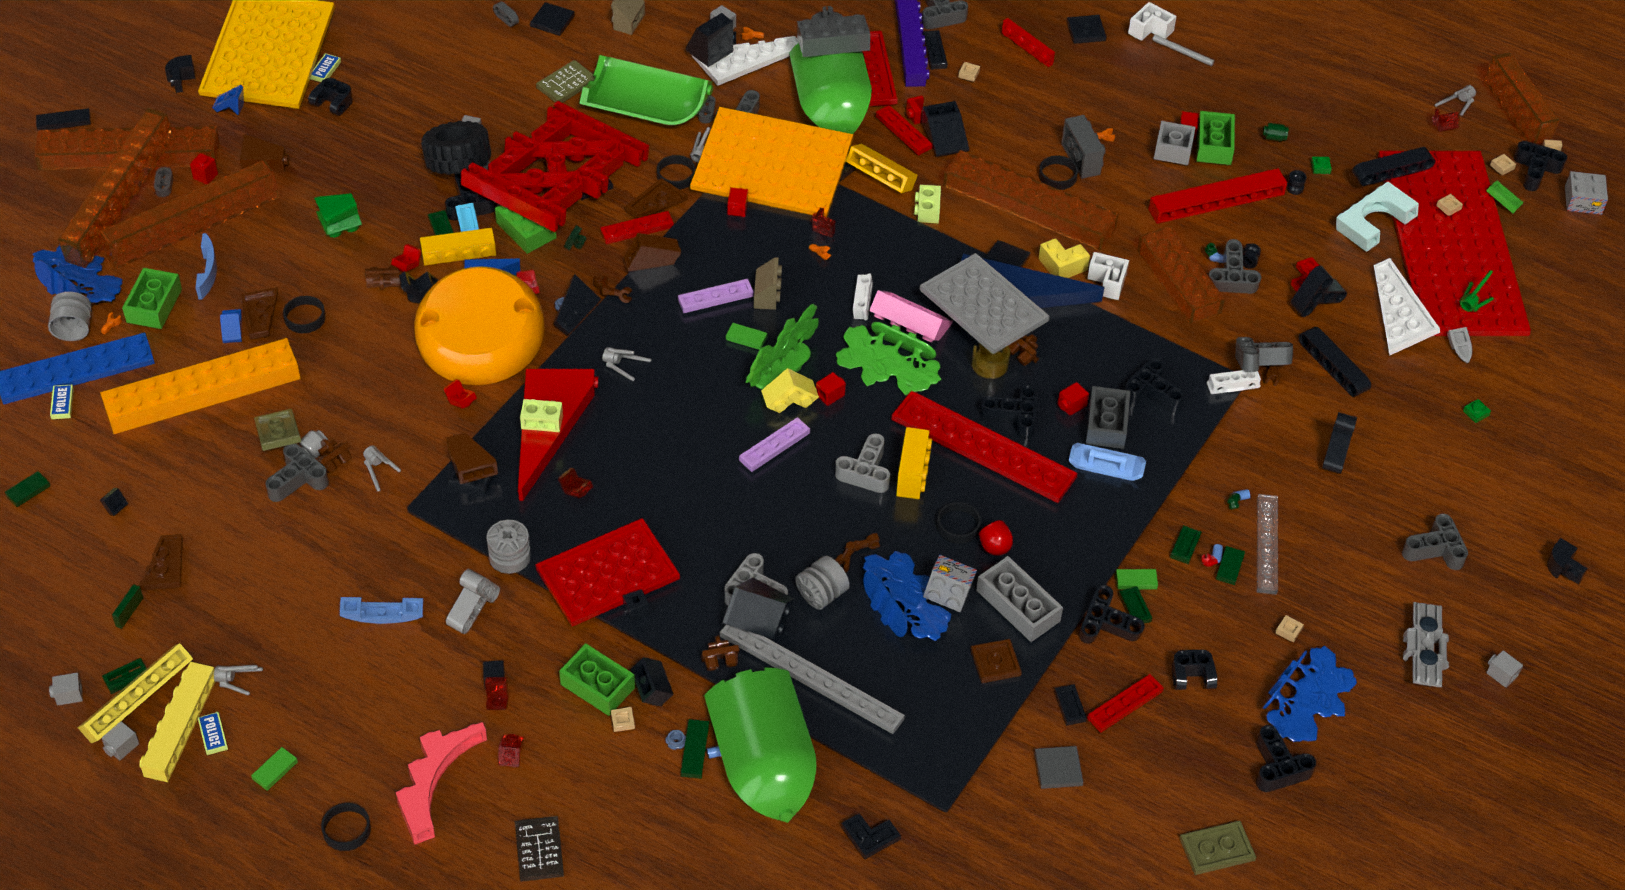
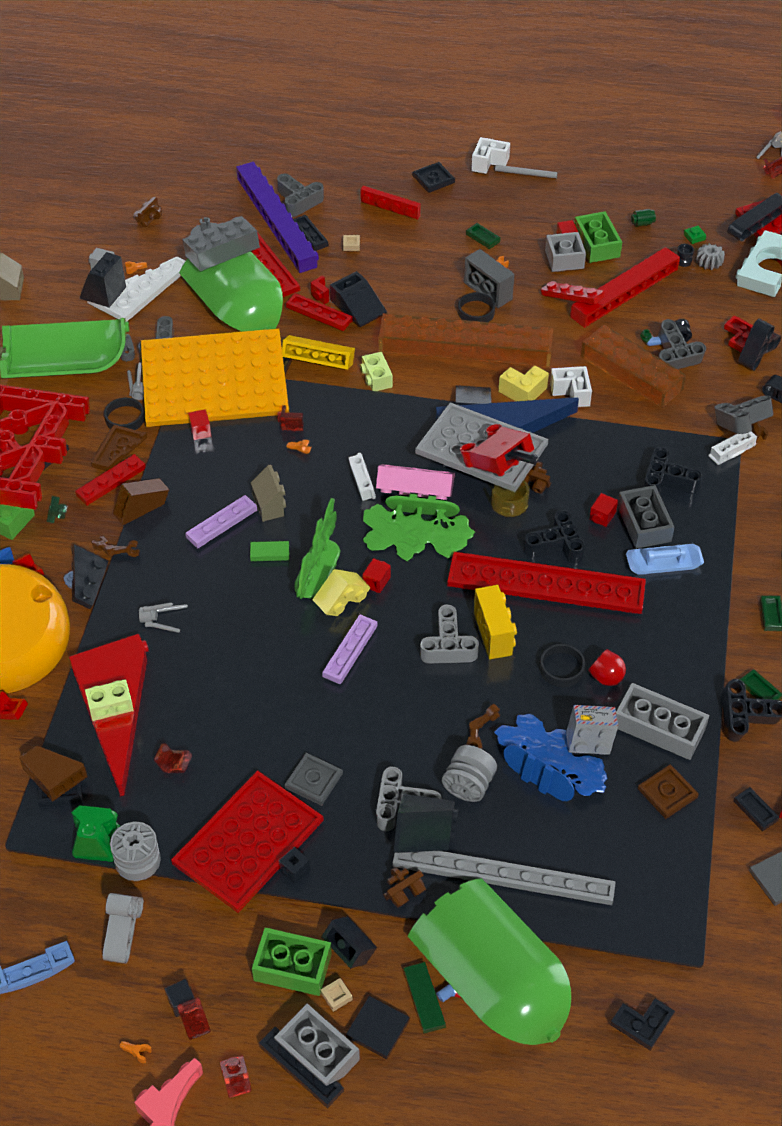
camera: 20 degrees left, 0 degrees up
sand blue plate [666,730,686,750] -> none
bright green tile [1116,569,1158,590] -> none
none -> green piece [72,806,120,862]
none -> orange piece [120,1041,152,1063]
none -> black plate [259,1026,344,1109]
none -> light grey slope [274,1004,360,1086]
none -> dark grey tile [285,753,343,806]
none -> black tile [346,996,410,1059]
none -> red piece [460,424,538,477]
none -> dark green tile [466,223,501,250]
none -> red plate [541,281,605,305]
none -> light grey gear [696,243,725,270]

